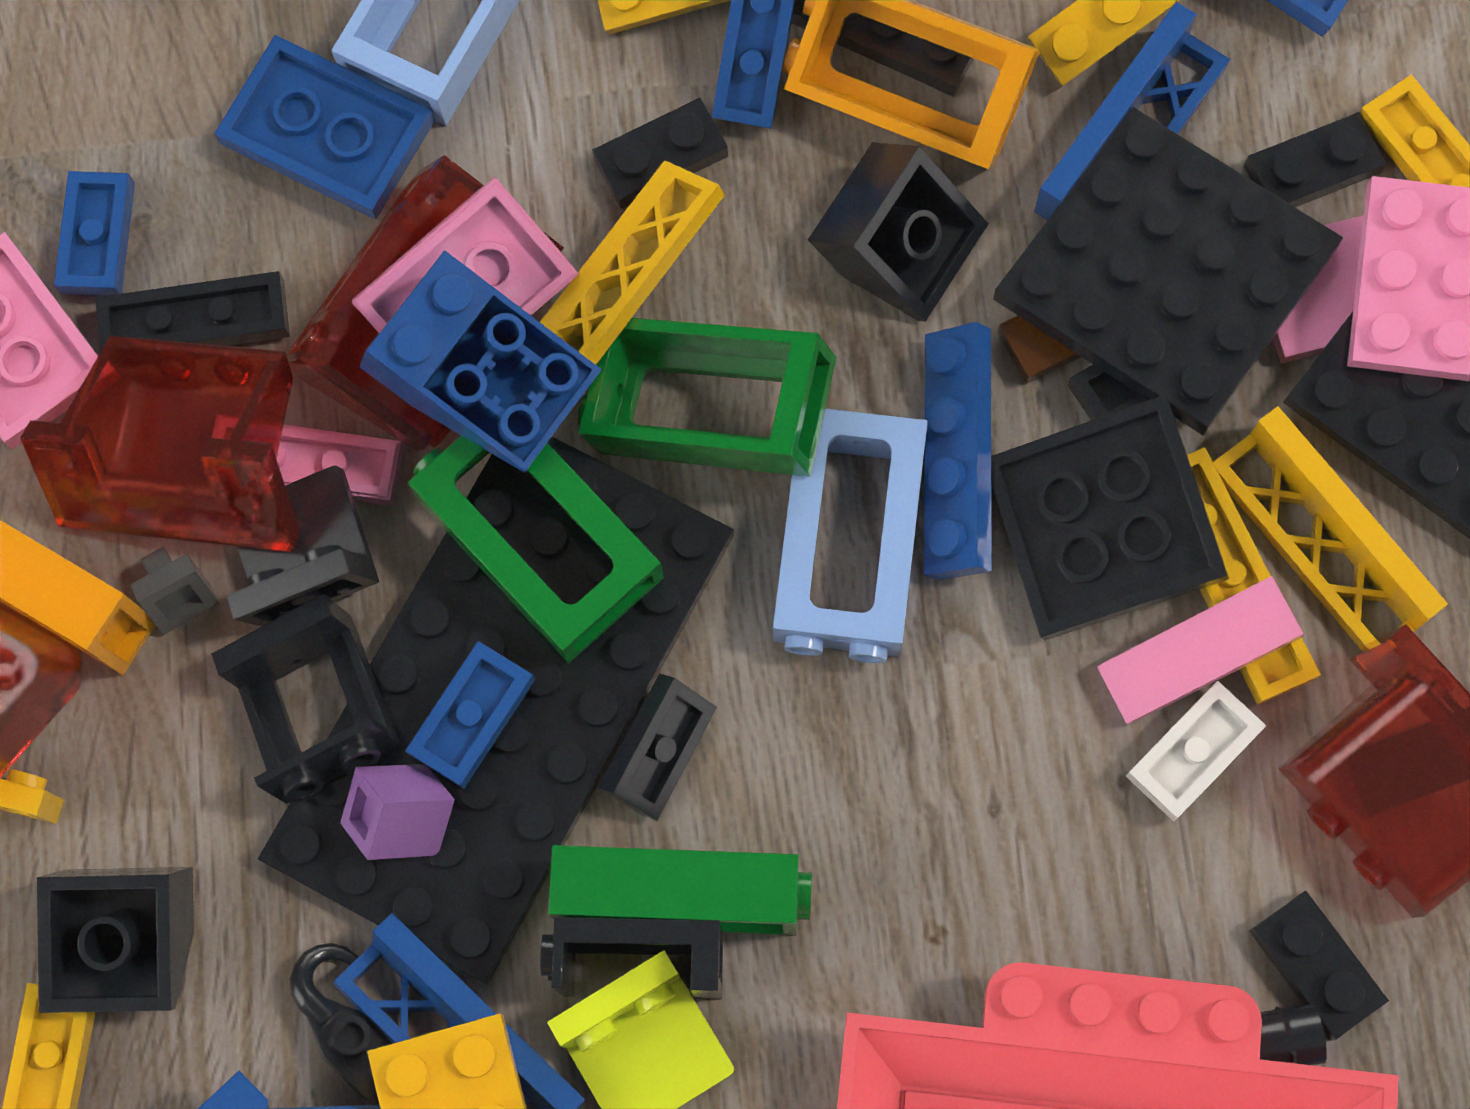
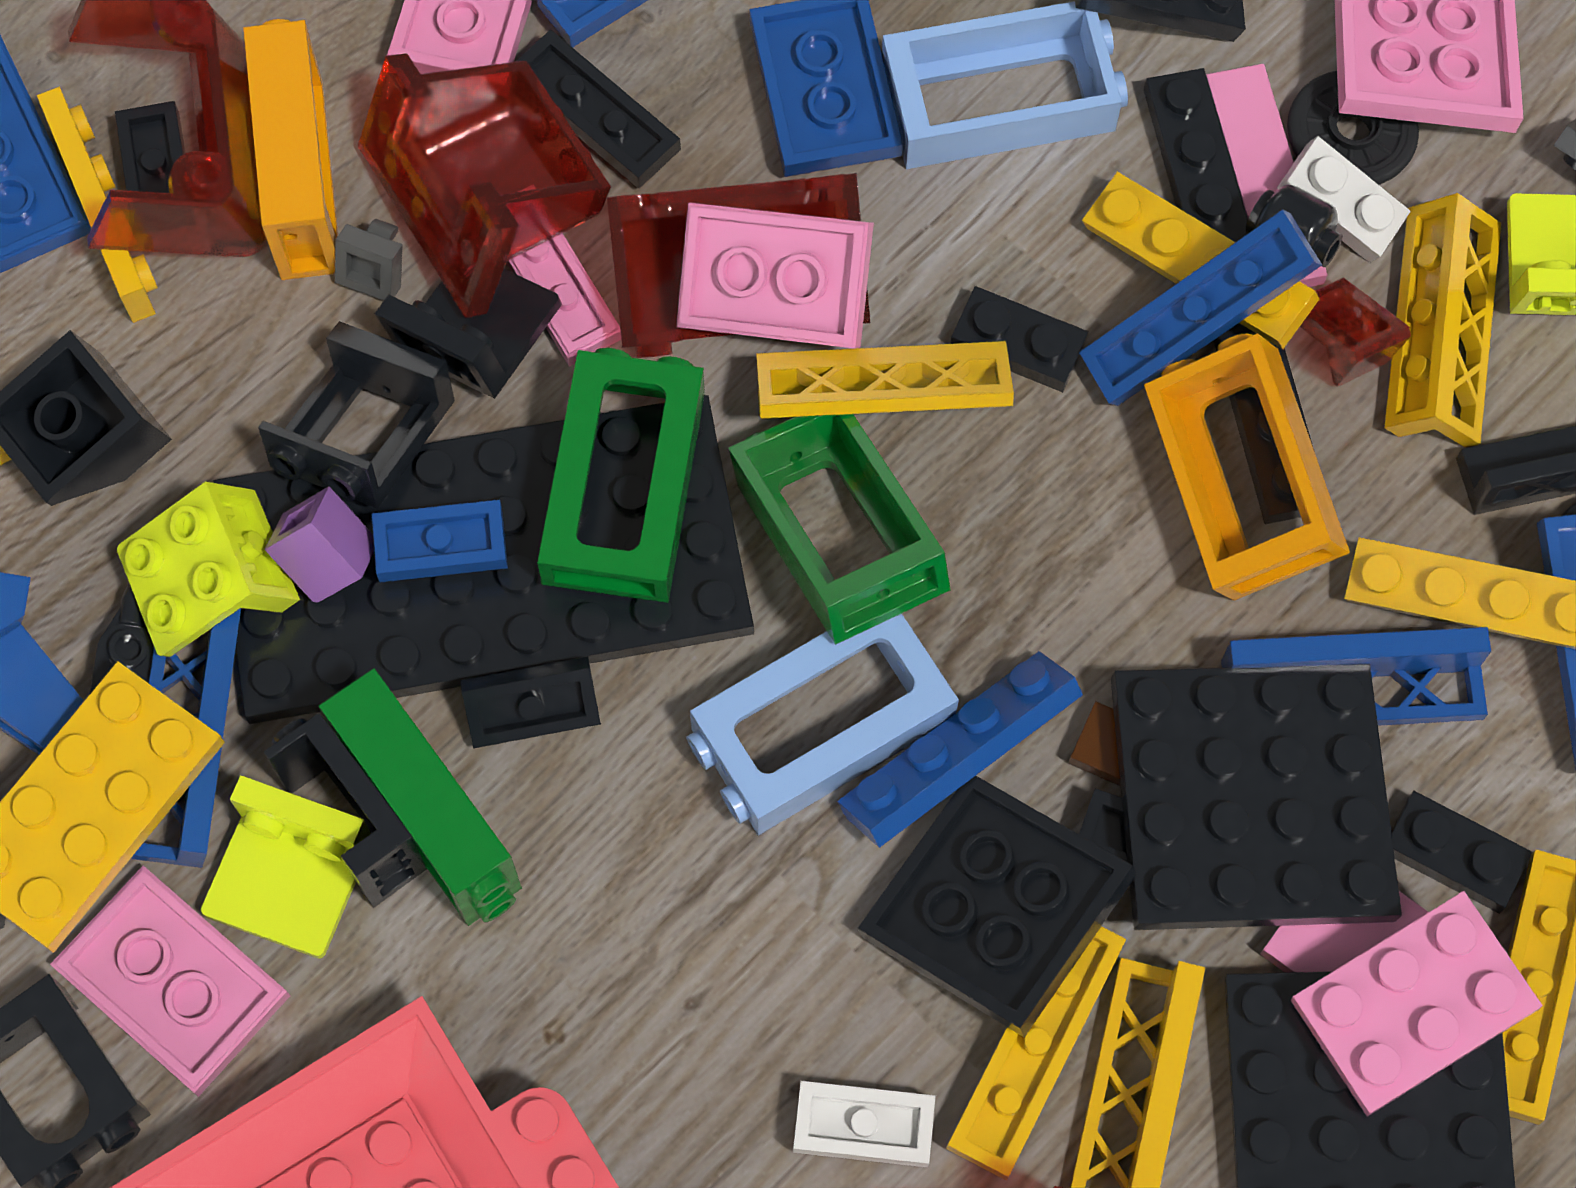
camera: 45 degrees right, 5 degrees down
blue slope [360,250,602,473] -> none
black slope [808,142,989,322] -> none
bright pink tile [1097,576,1305,725] -> none
none -> neon yellow bracket [117,481,300,657]

